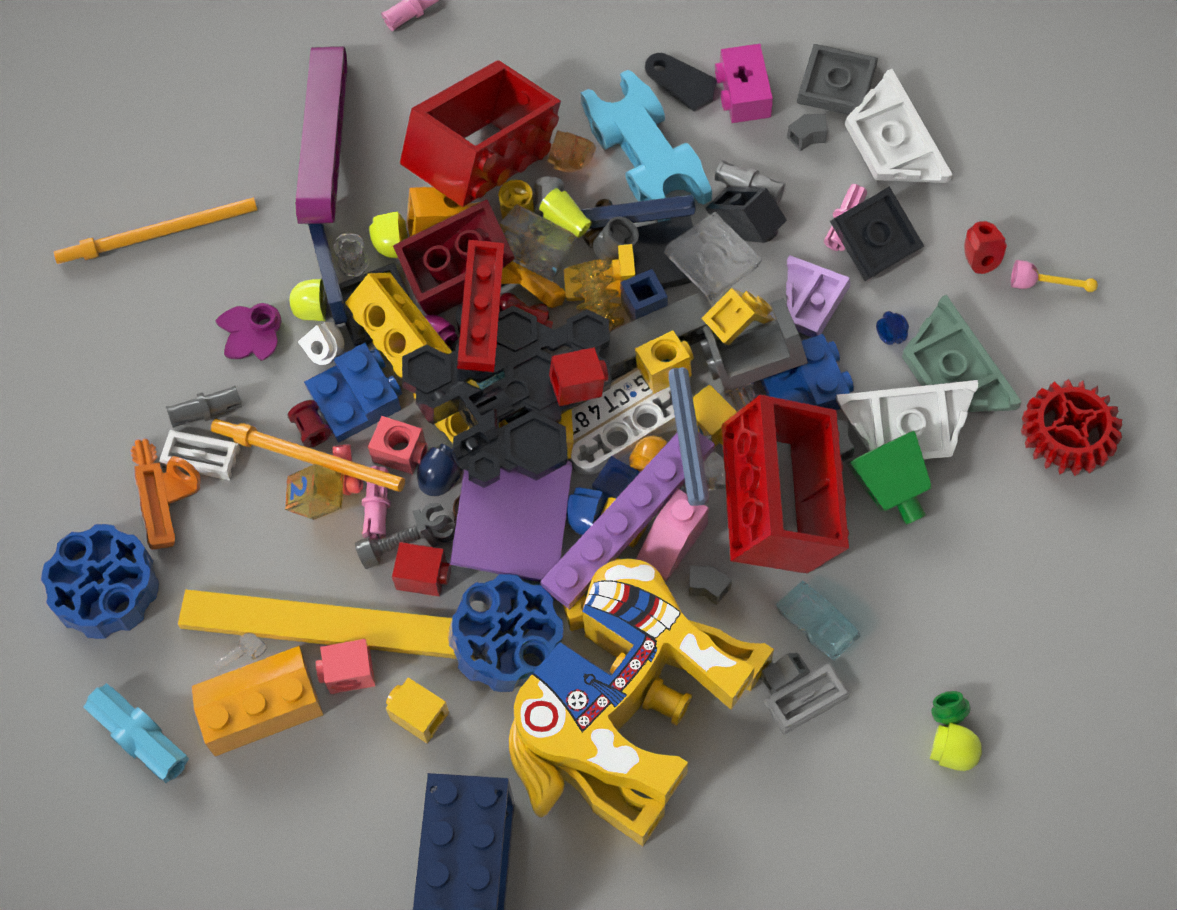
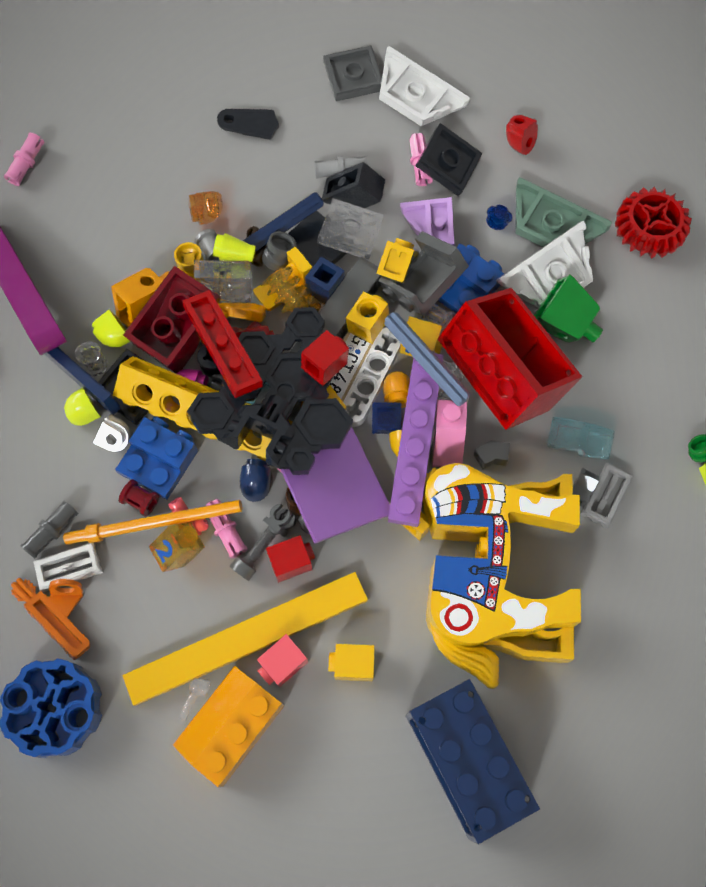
camera: 35 degrees left, 5 degrees up
medium azure piece [83,683,189,783] -> none
magenta plate [215,303,282,361] -> none
coral brick [368,416,428,475] -> none
red hose [399,60,561,207] -> none
blue connector [448,574,563,692] -> none
blue piece [566,487,608,535] -> none
medium azure piece [580,70,712,222] -> none
yellow bush [642,677,692,726] -> none
dark pink brick [715,43,773,123] -> none
dark grey piece [787,113,827,151] -> none
hinge [1011,260,1098,292] -> none

